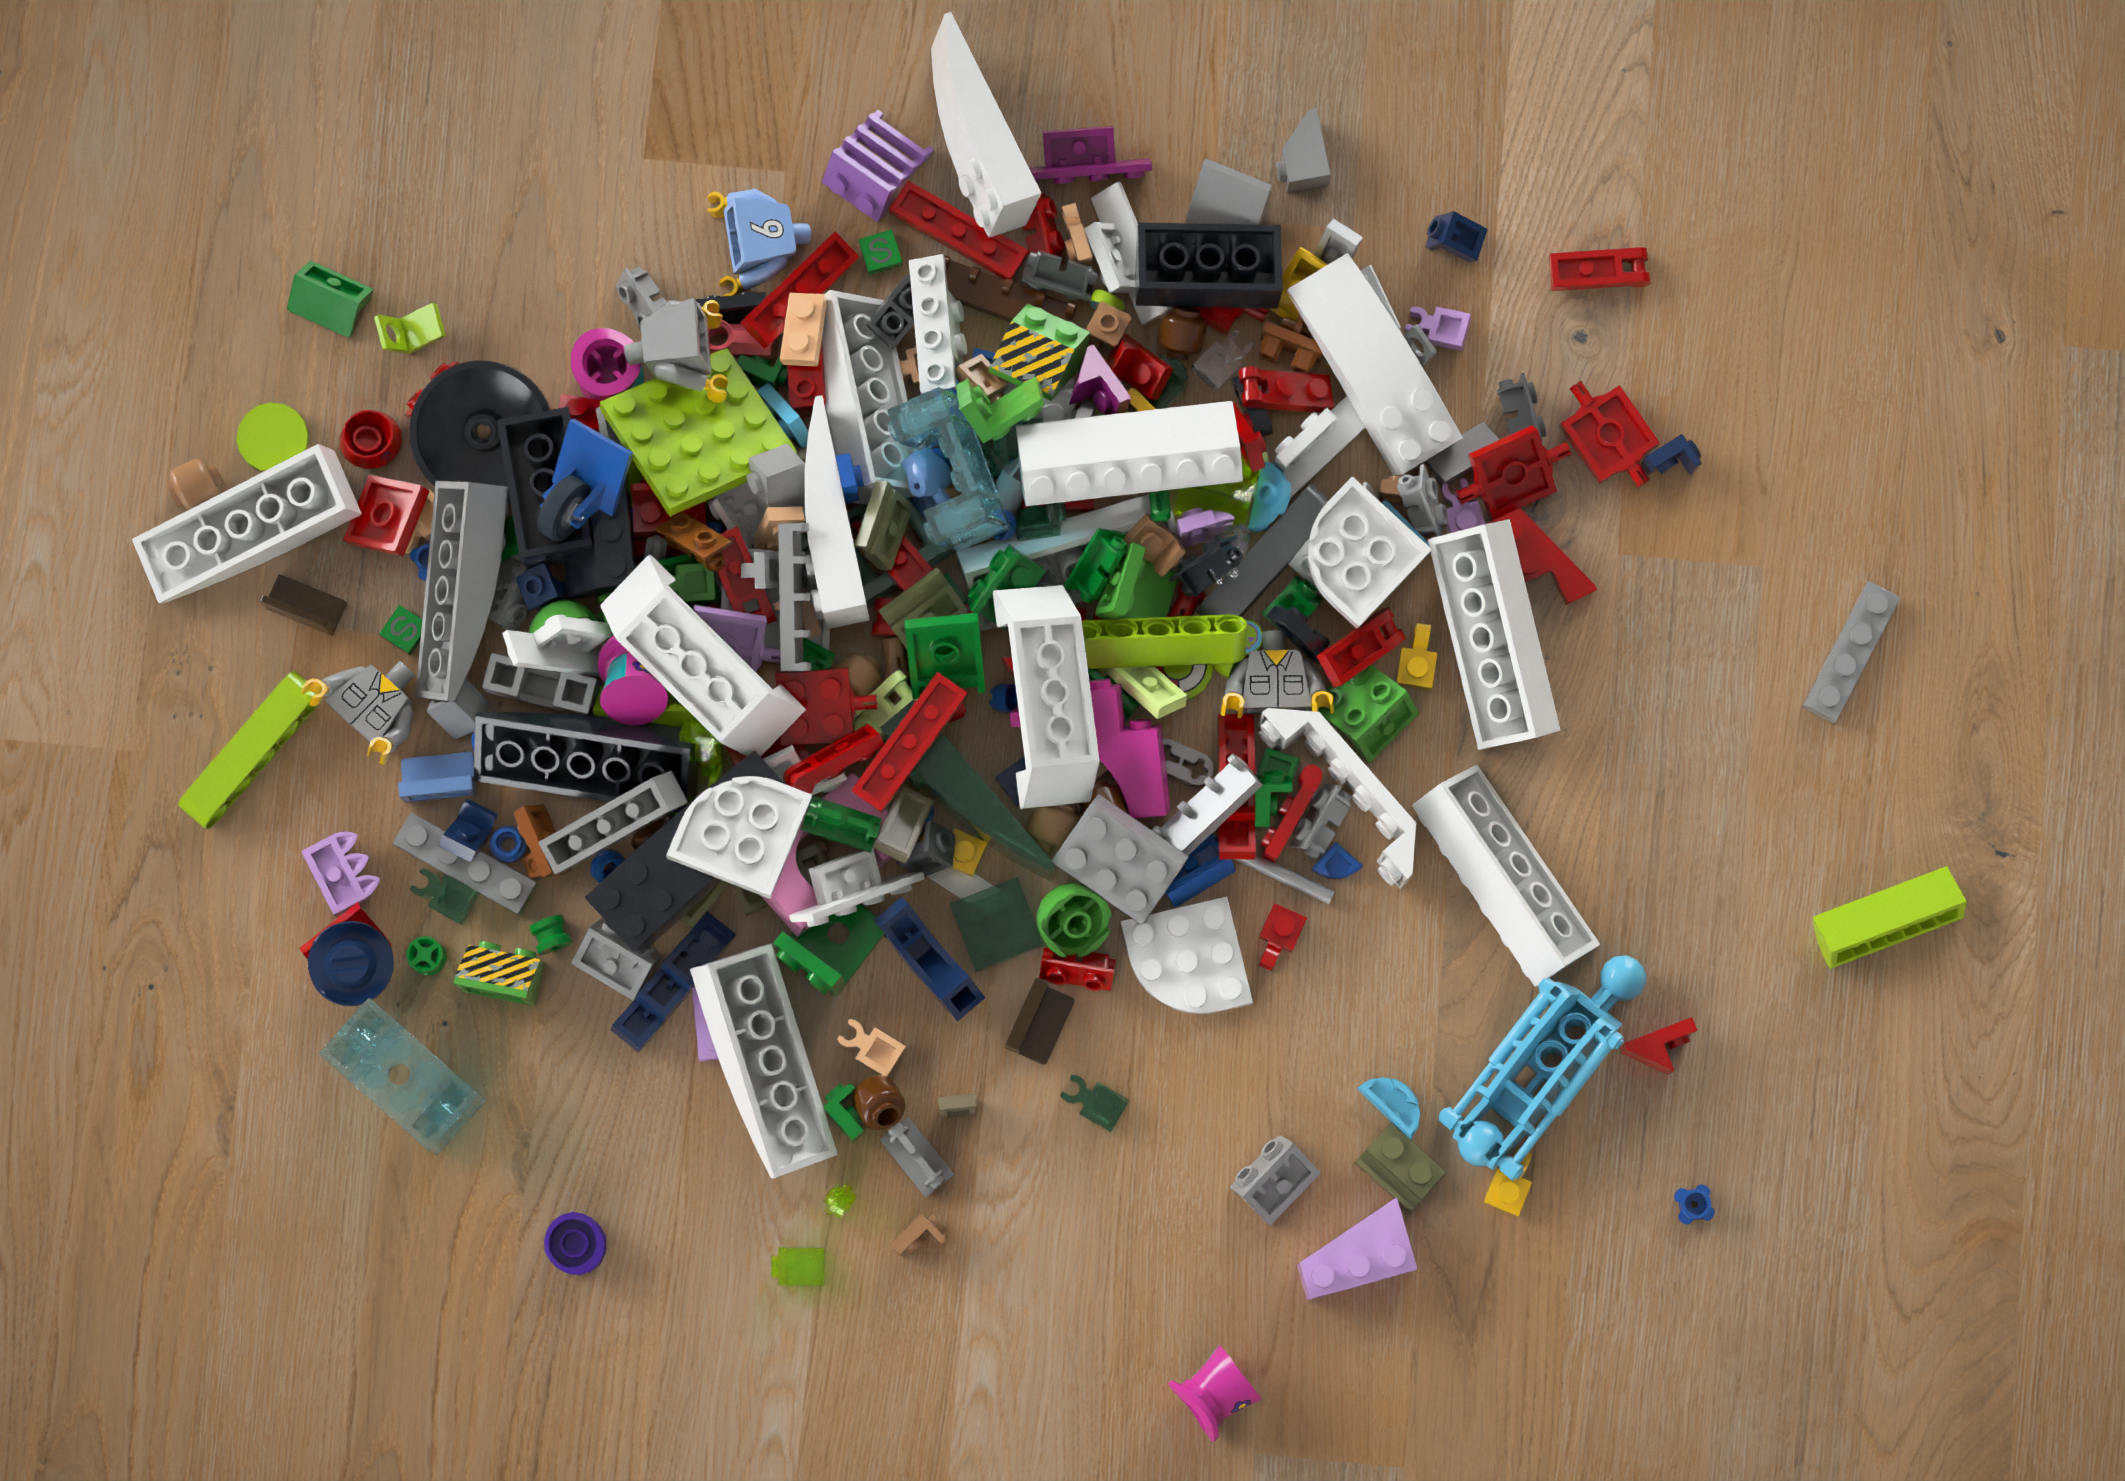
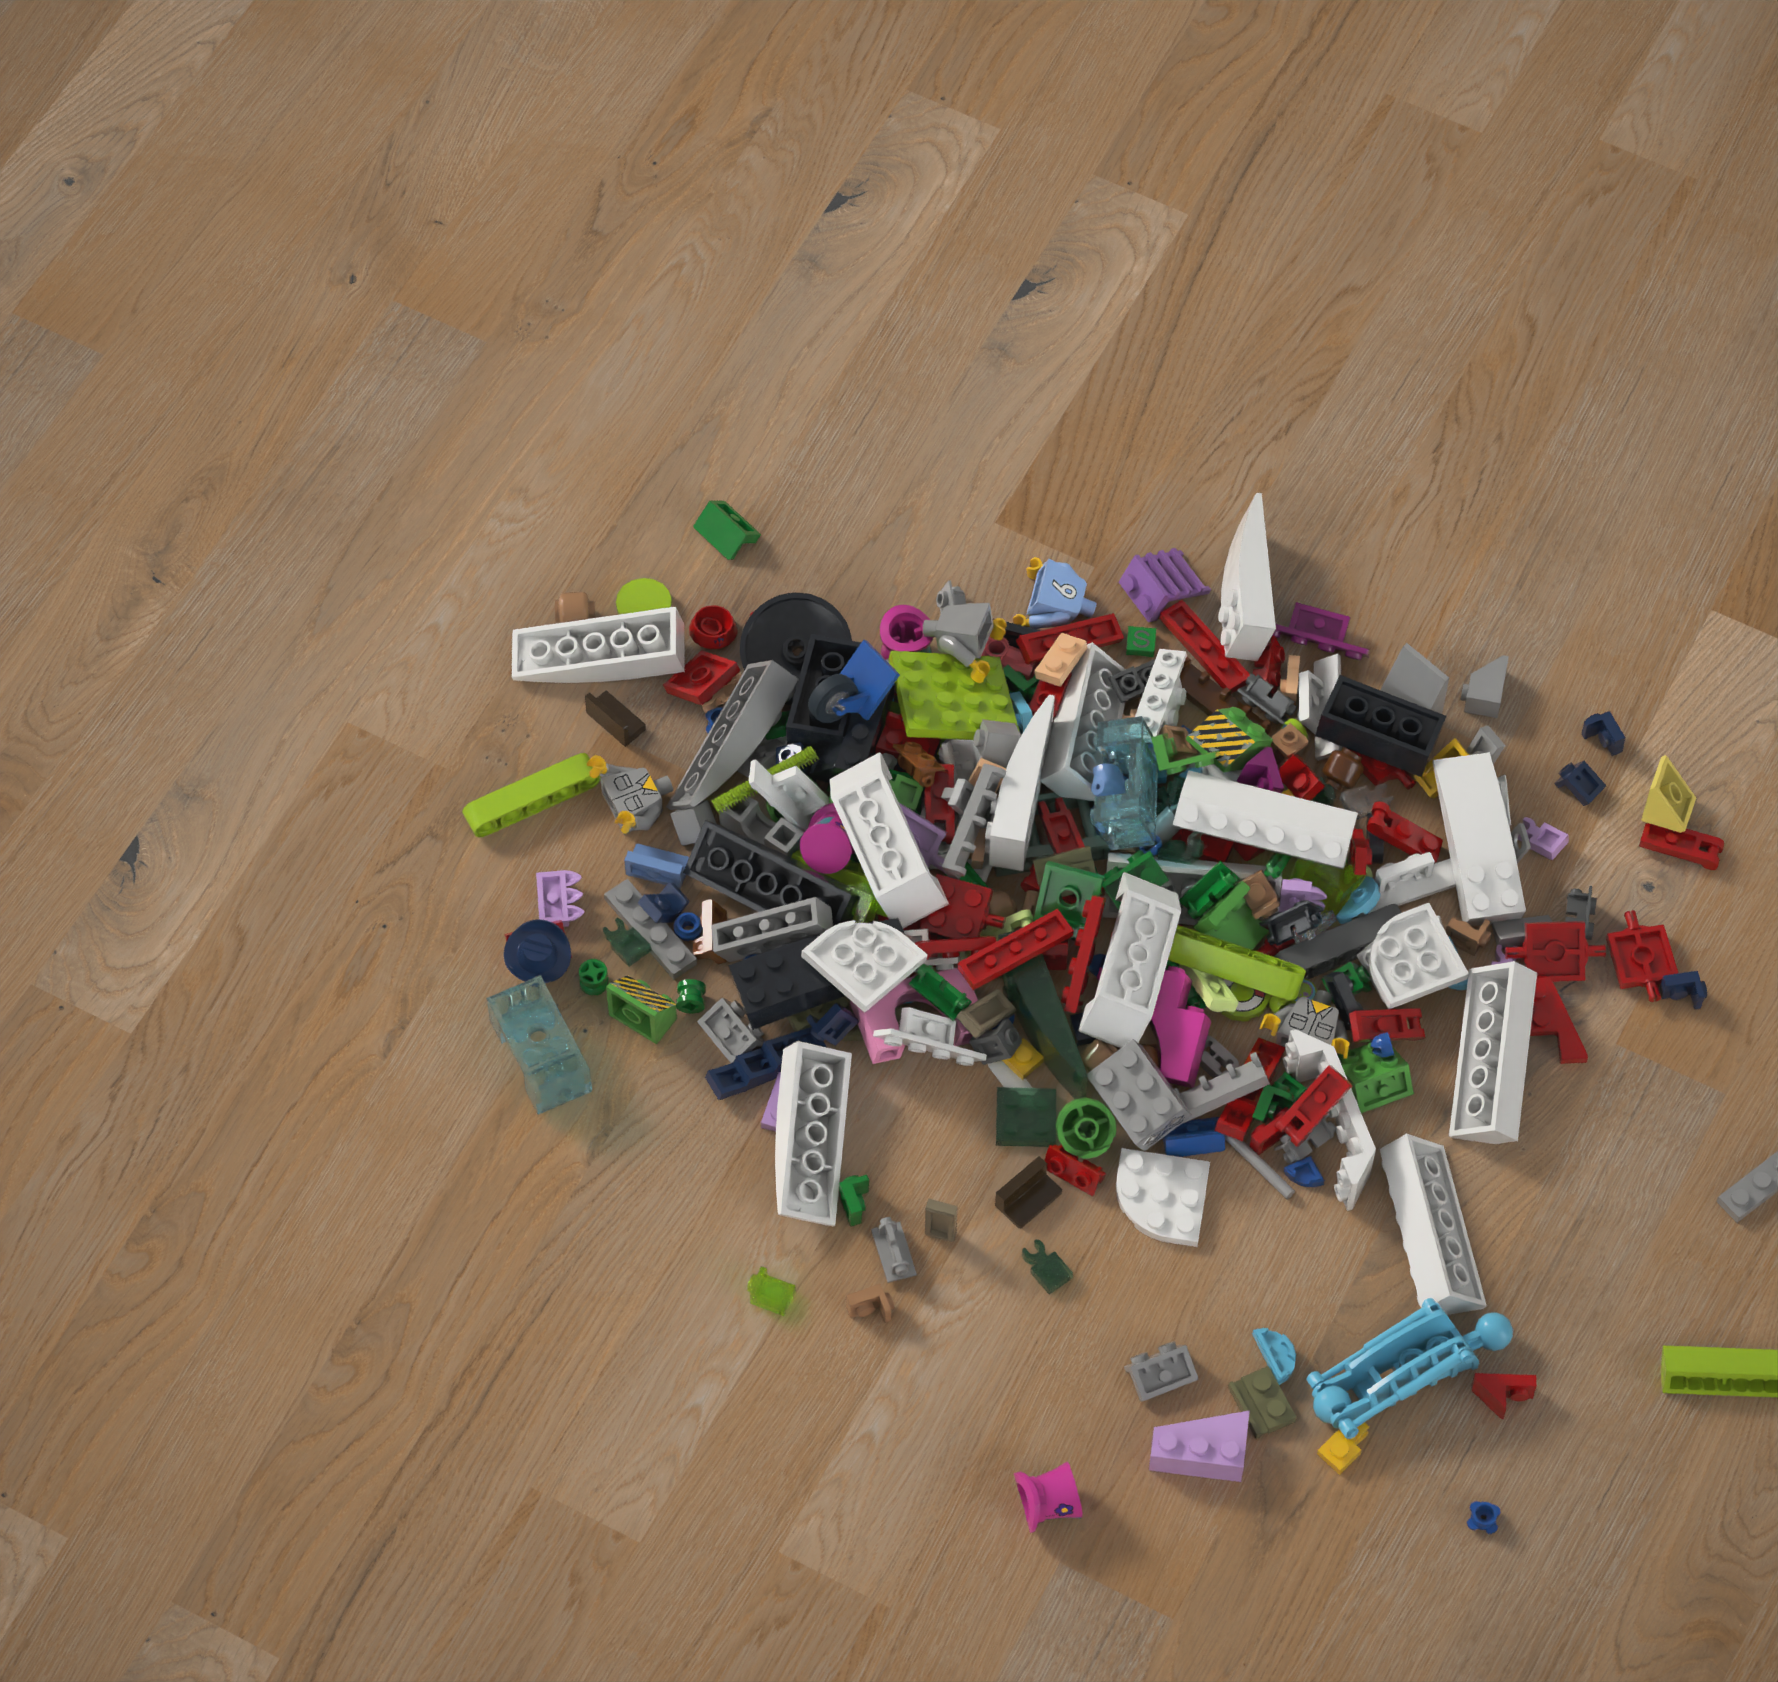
camera: 25 degrees right, 20 degrees down
lime bracket [374,303,446,354] -> none
green tile [379,604,422,656] -> none
dark purple piece [544,1212,606,1275] -> none
green bracket [773,904,884,997] -> none
clear neon green plate [823,1183,857,1218] -> none
blue plate [836,453,864,504] -> none
light nougat plate [837,1019,906,1077] -> none
reddish brown head [852,1075,906,1130] -> none
olive plate [854,481,913,571] -> none
dark blue arch [874,897,985,1022] -> none
red plate [1258,903,1307,972] -> none
dark orange hips [1259,315,1323,373] -> none
yellow plate [1396,623,1437,690] -> none
light grey hinge [1397,464,1448,537] -> none
none -> lime axle [711,746,819,815]
none -> dark blue bracket [806,1002,859,1046]
none -> red wing [1061,895,1106,1014]
none -> red plate [1275,1065,1353,1147]
none -> blue hinge [1371,1032,1394,1058]
none -> dark blue bracket [1582,711,1626,756]
none -> light yellow slope [1641,755,1696,833]

